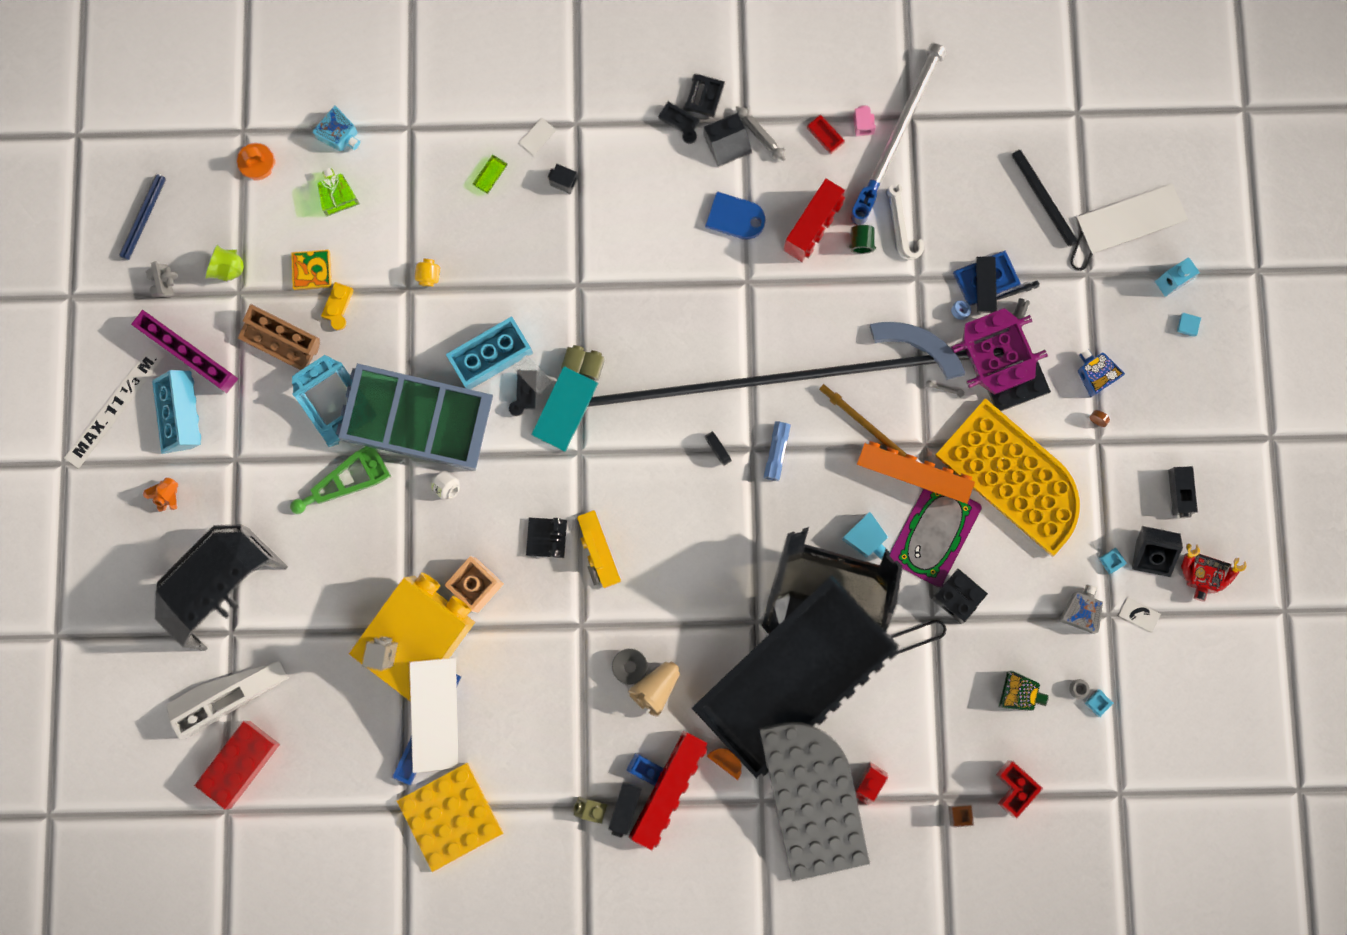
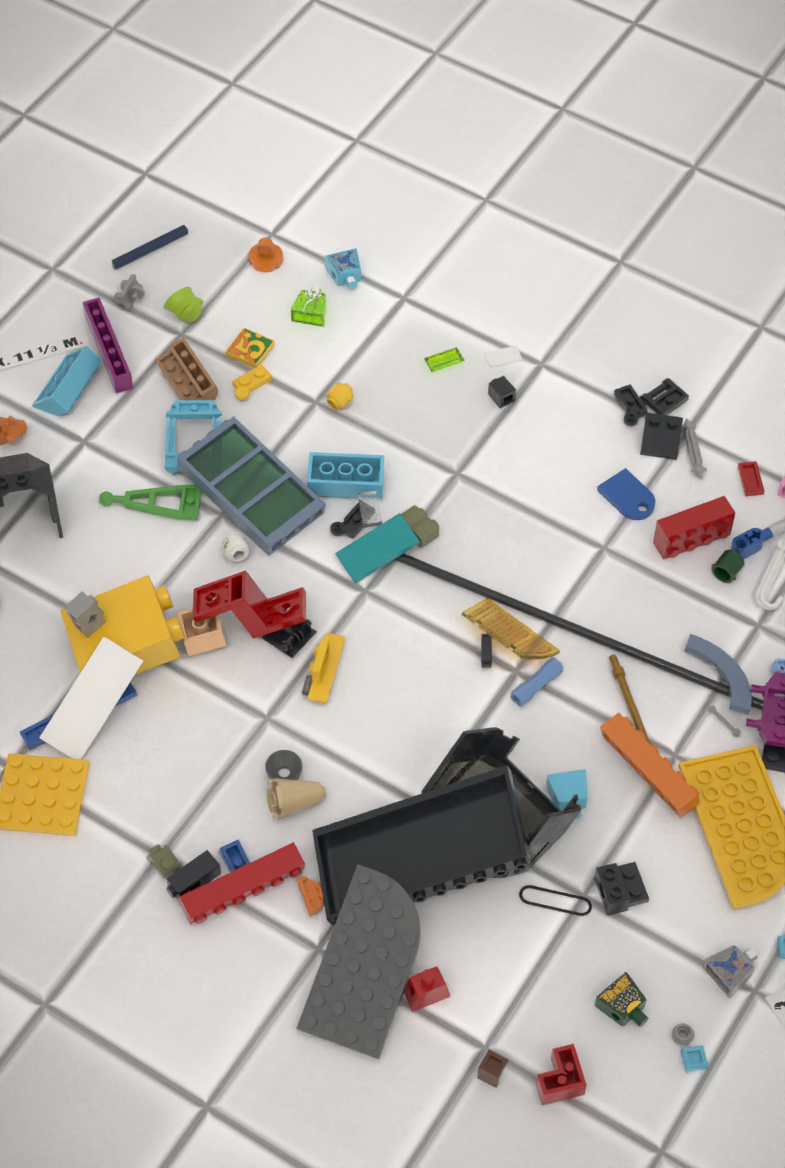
camera: 30 degrees right, 25 degrees down
sticker [890,489,982,587] -> none
none -> red bracket [192,570,306,639]
none -> clear yellow piece [461,598,560,659]

